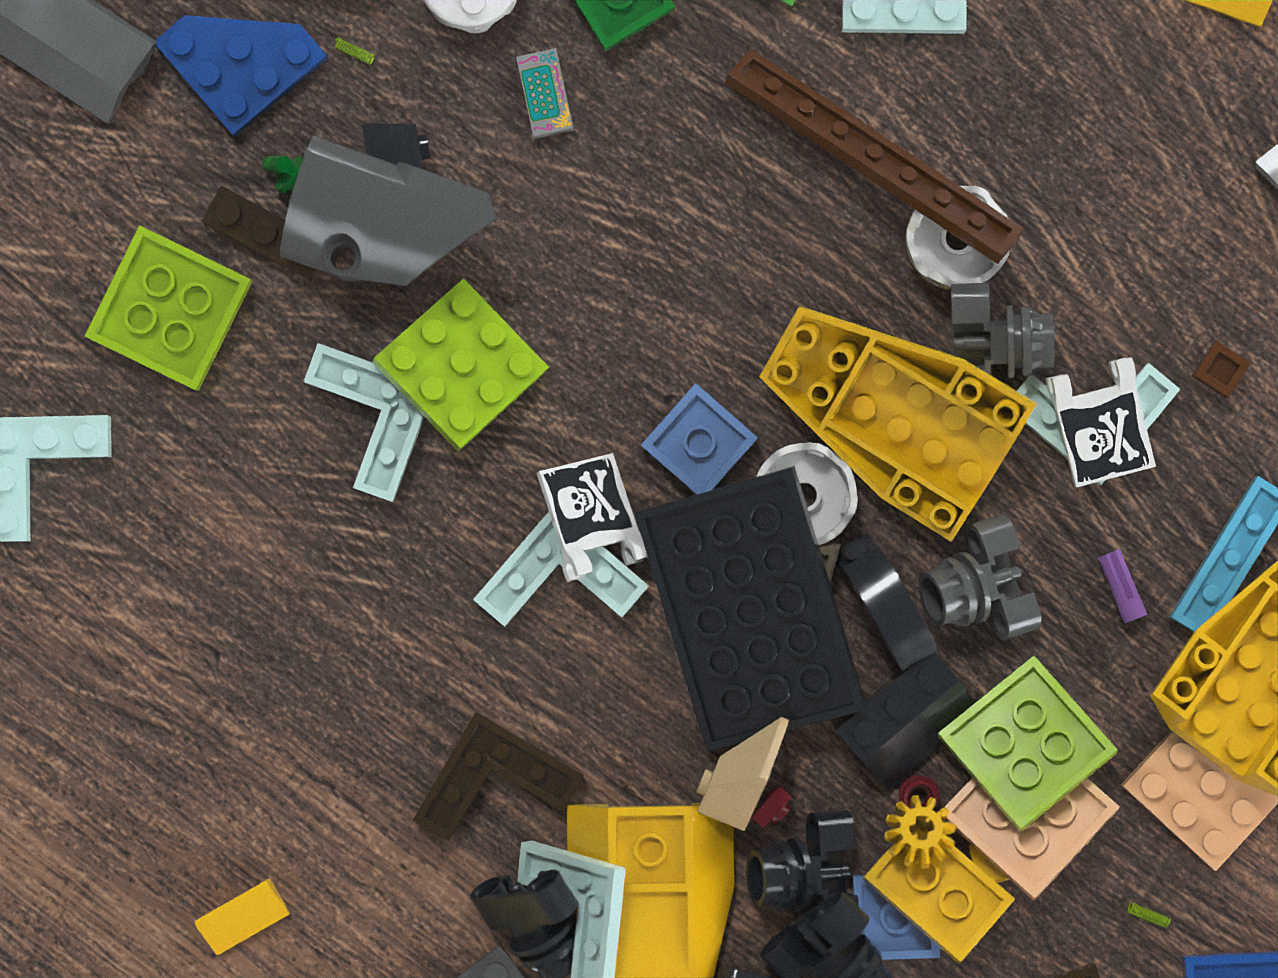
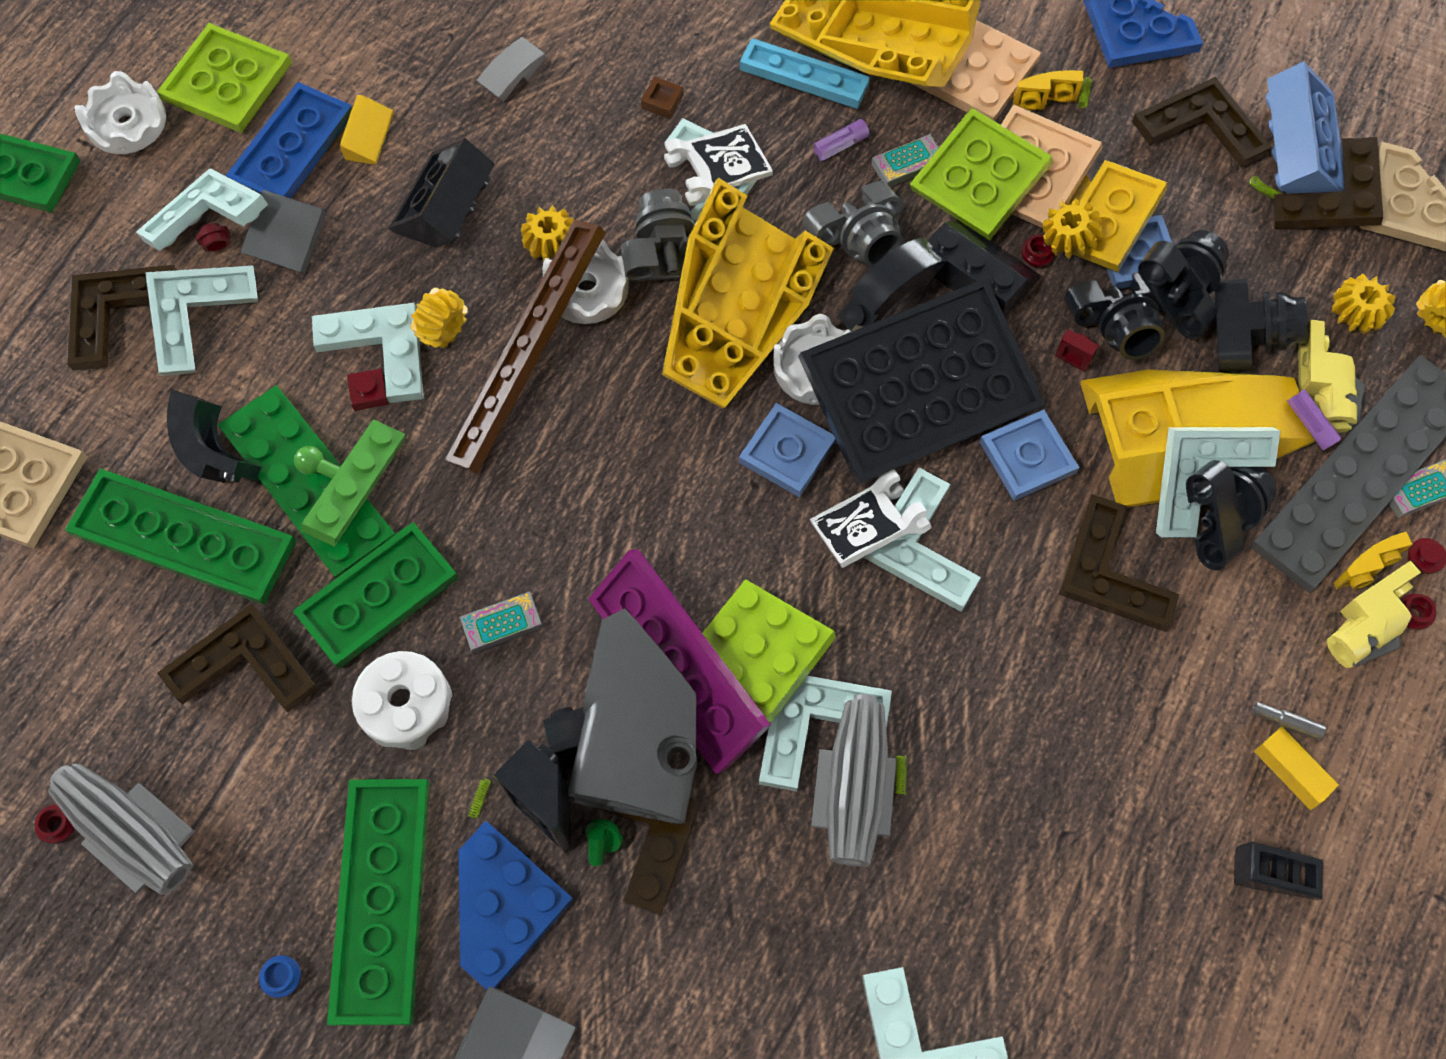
camera: 105 degrees left, 20 degrees down
lime plate [85,225,253,391] -> none
tan slope [696,717,789,831] -> none
none -> black slope [388,138,495,247]
none -> yellow gear [410,287,468,348]
none -> black slope [493,739,571,854]
none -> yellow gear [521,204,574,261]
none -> magenta plate [588,549,771,774]
none -> light grey plate [811,694,896,867]
none -> tile [871,134,939,187]
none -> lime leg [895,756,907,795]
none -> medium blue plate [979,410,1079,501]
none -> yellow slope [1012,70,1083,110]
none -> black slope [1234,842,1323,900]
none -> flat silver pin [1252,702,1326,741]

